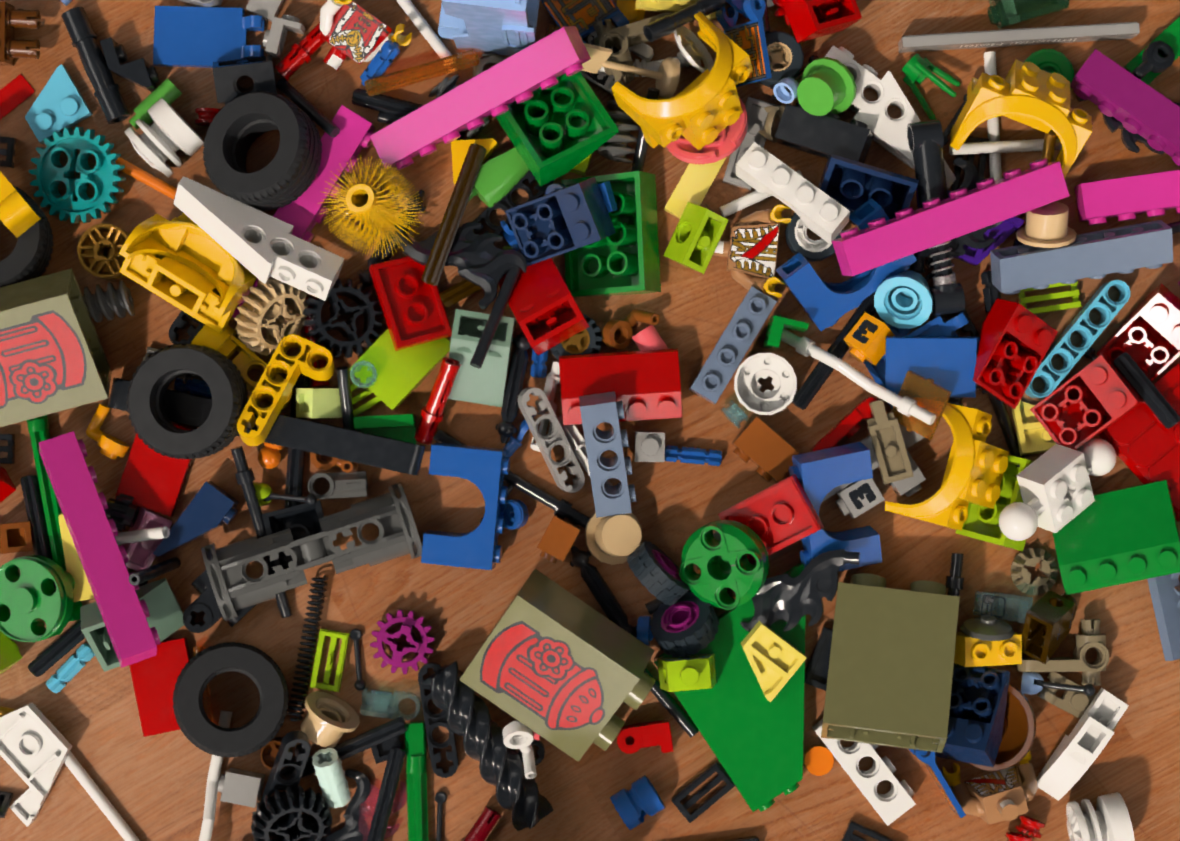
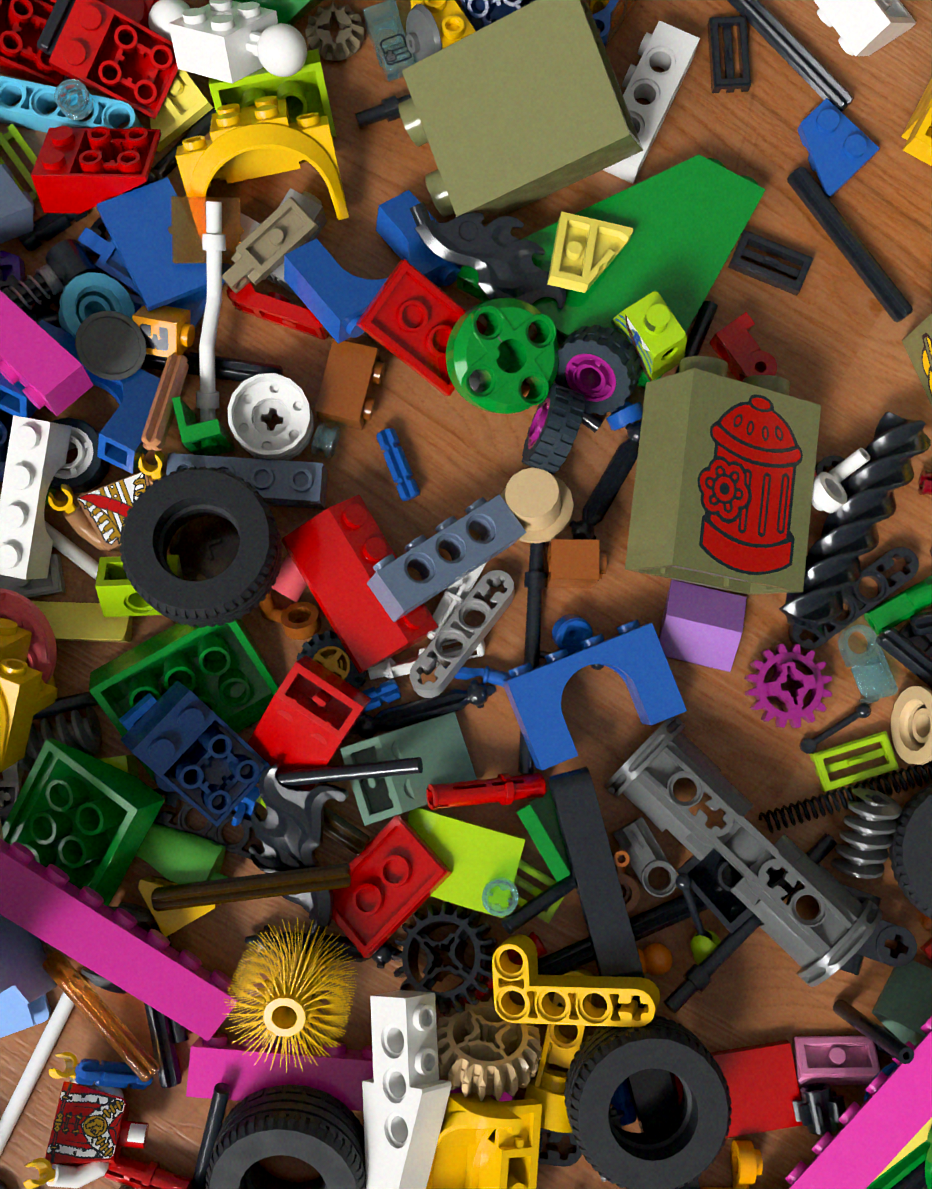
camera: 115 degrees left, 5 degrees down
white piece [115,526,170,544] -> none
dark blue slope [153,481,239,557] -> none
yellowish green panel [296,387,342,419] -> none
blue wheel [610,775,665,830] -> none
light grey brick [634,432,665,462] -> none
orange tile [803,745,834,776] -> none
black tile [804,626,833,691] -> none
light grey brick [835,478,885,518] -> none
none -> clear light blue bush [54,79,94,120]
none -> dark grey piece [75,311,146,380]
none -> black tyre [120,466,282,628]
none -> nougat axle [141,353,189,451]
none -> dark brown tile [169,516,240,581]
none -> medium lavender slope [658,580,747,672]
none -> dark grey piece [831,788,902,879]

